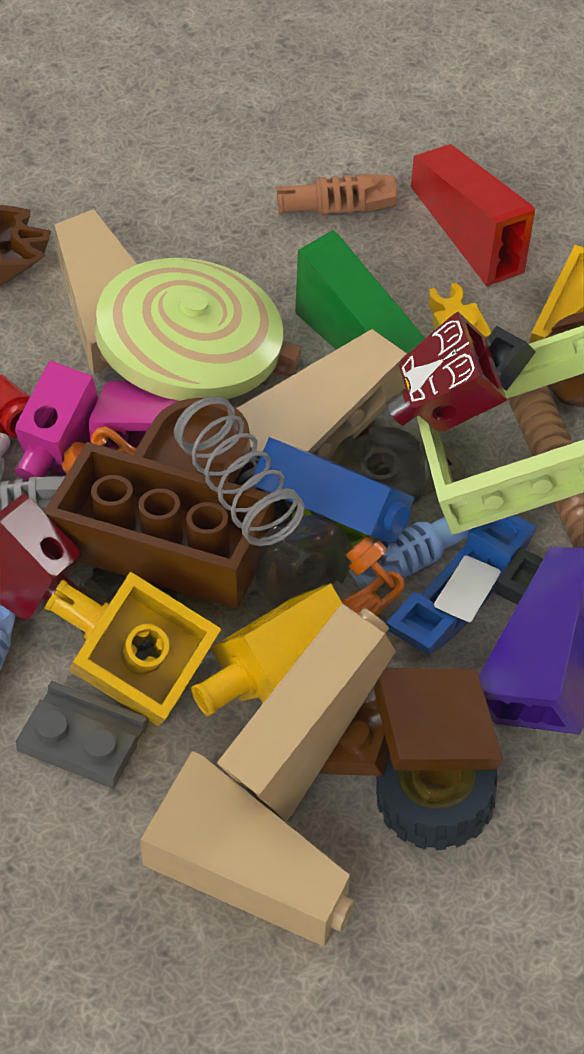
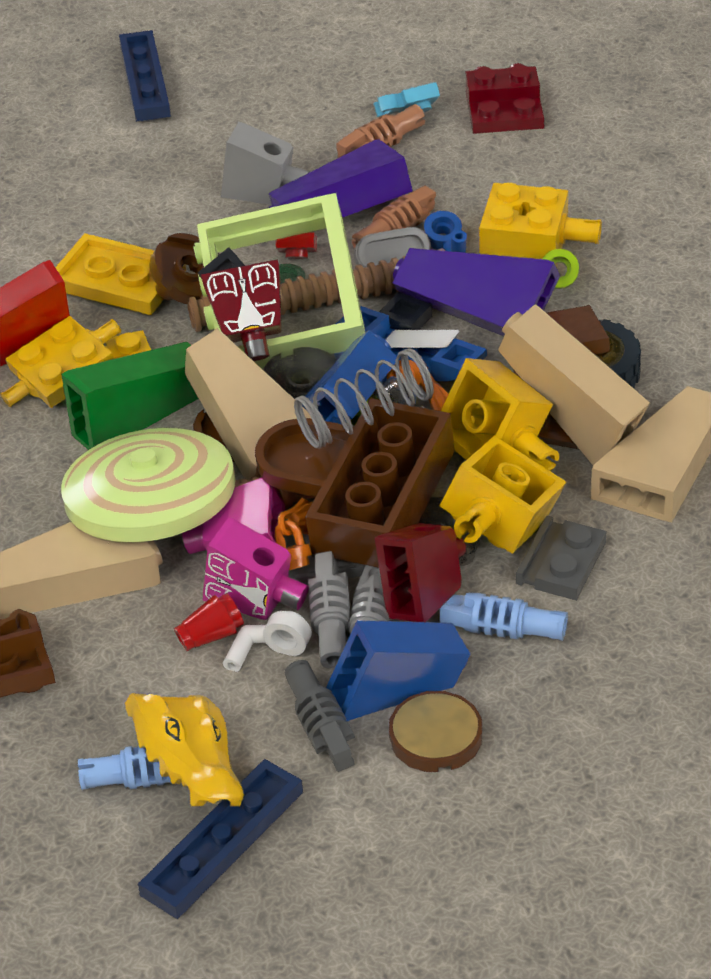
camera: 85 degrees left, 10 degrees down
none -> yellow plate [0,316,121,408]

